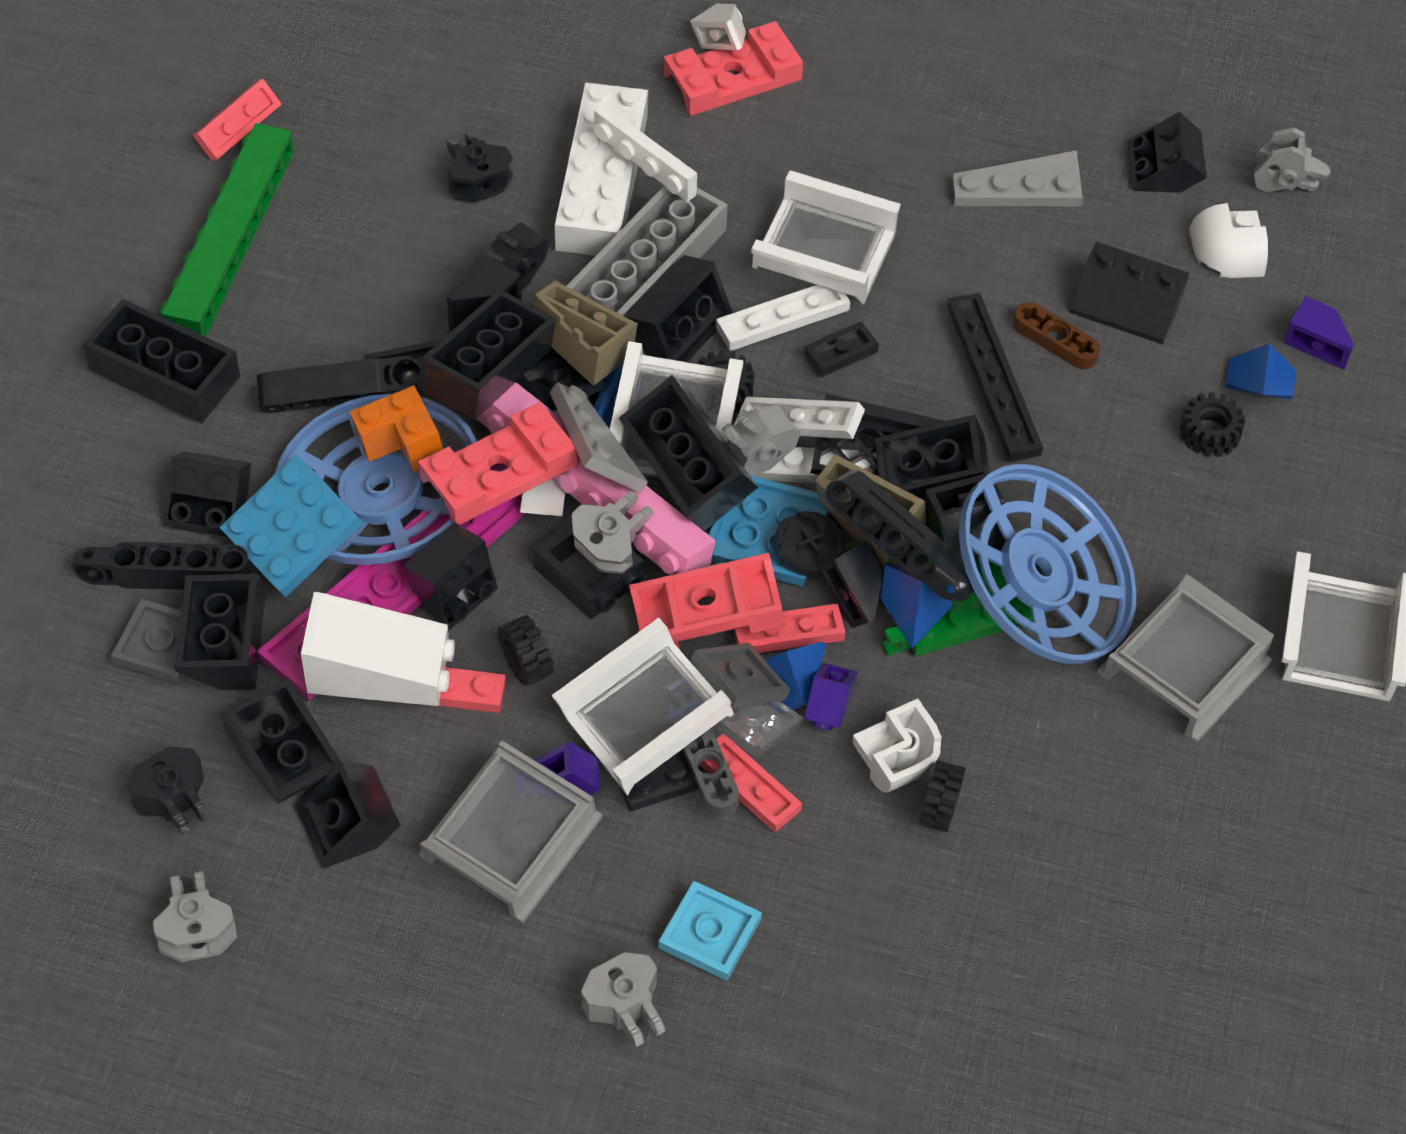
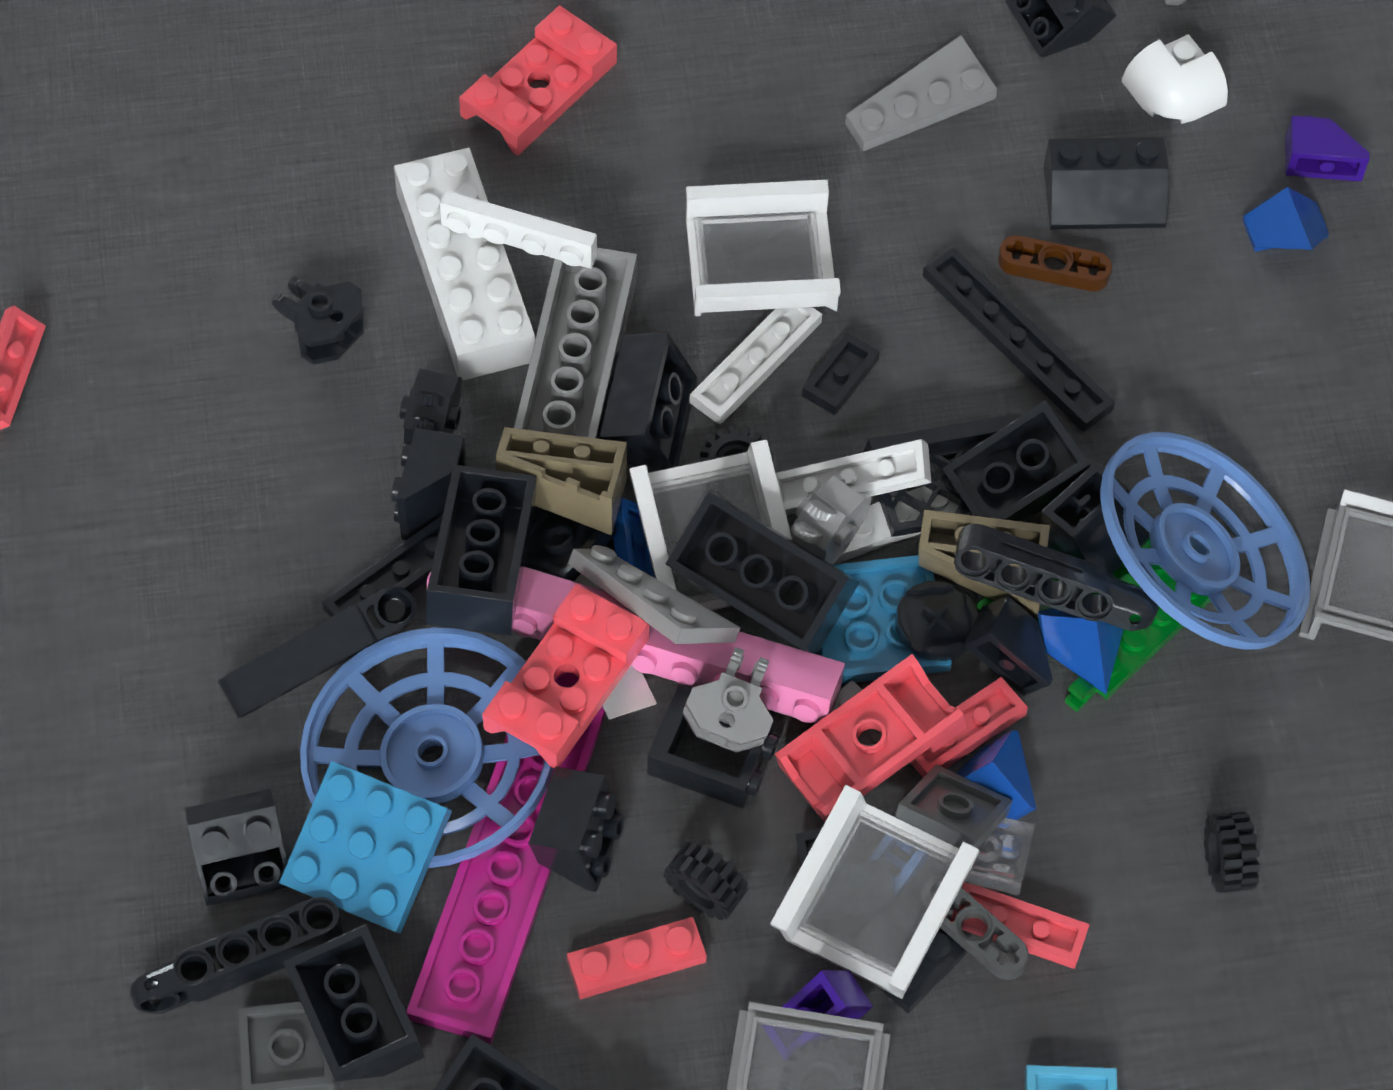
camera: 25 degrees left, 5 degrees up
black brick [83,299,240,423] -> none
green brick [159,123,295,337] -> none
white slope [301,592,455,706] -> none
orange brick [349,386,443,473] -> none
white slope [690,3,746,51] -> none
dark purple slope [804,662,858,730] -> none
white brick [852,698,942,793] -> none
black tyre [1180,392,1246,457] -> none

